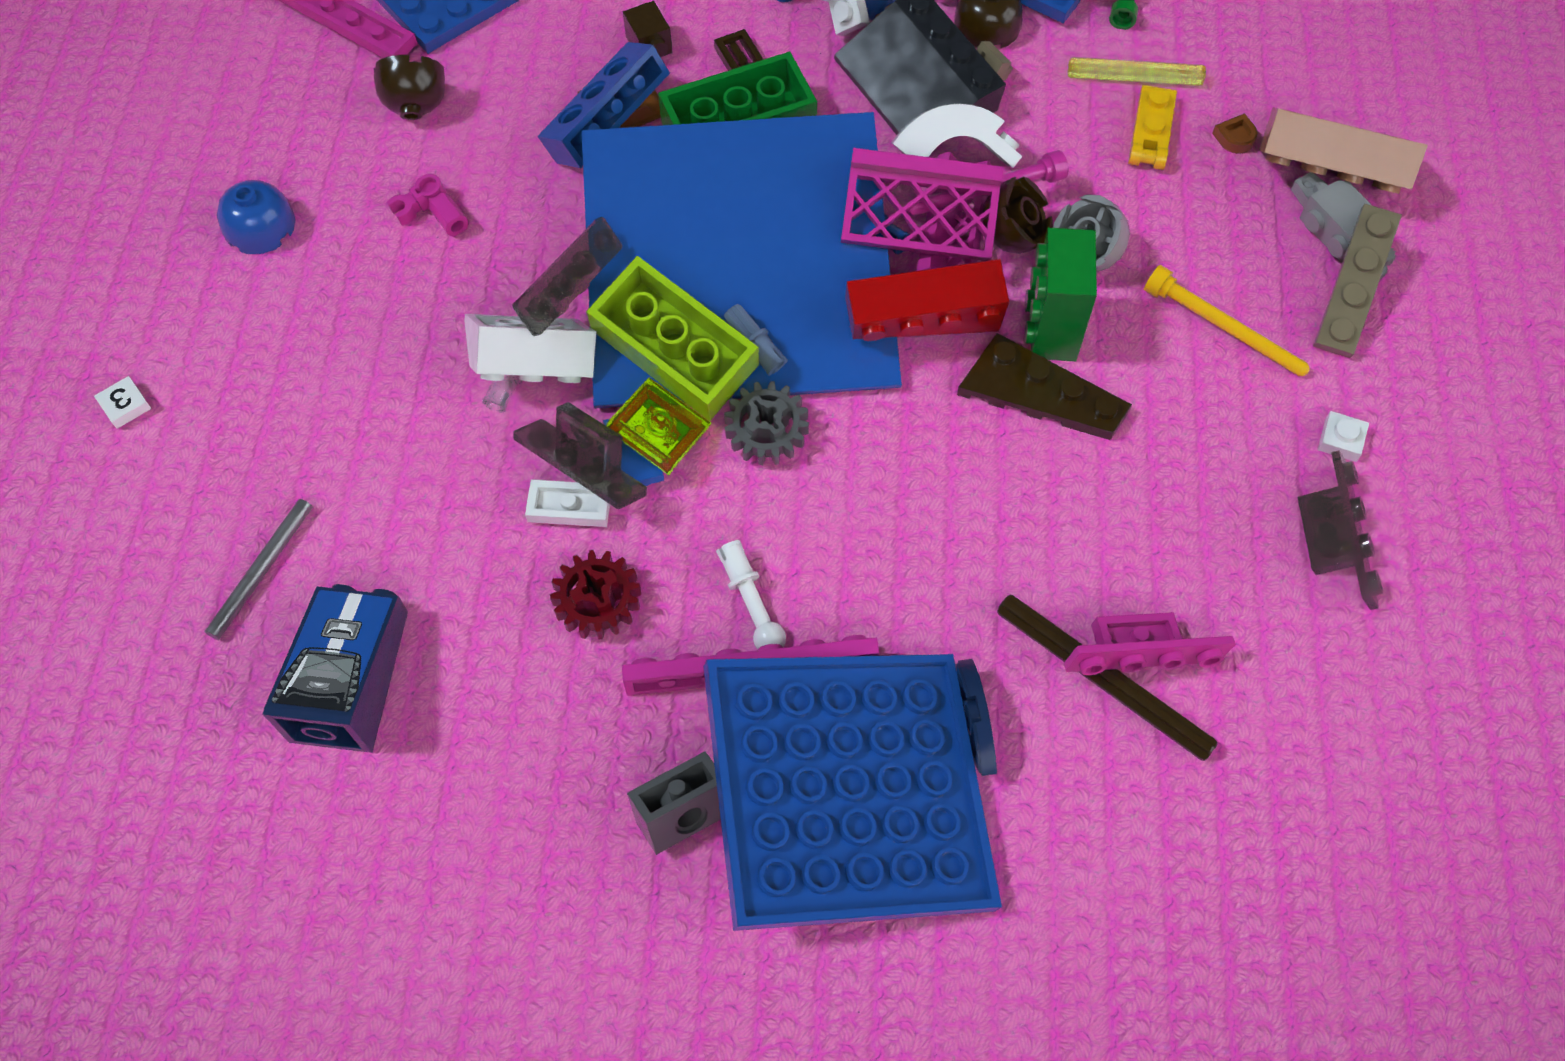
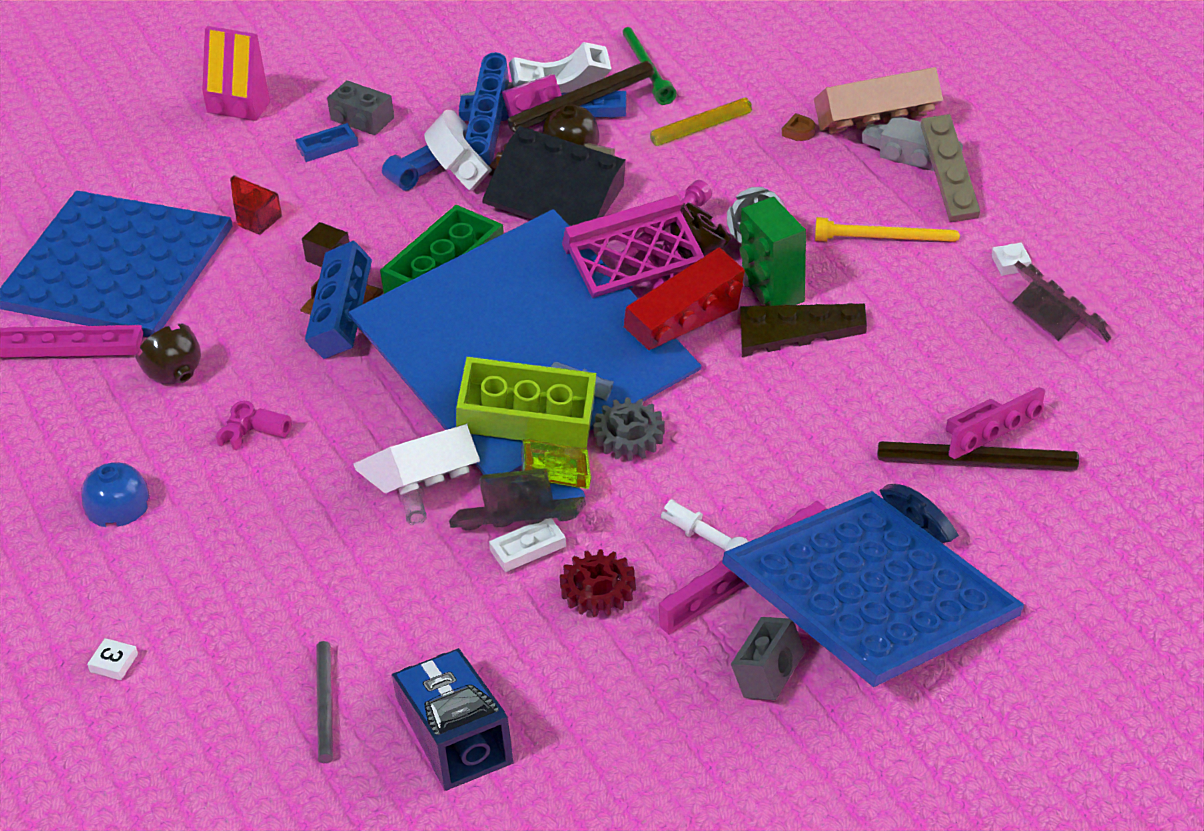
camera: 30 degrees left, 20 degrees down
clear smoke bracket [512,217,622,336] -> none
dark brown tile [714,29,764,71] -> none
white arch [891,104,1022,168] -> none
yellow plate [1128,85,1177,170] -> none

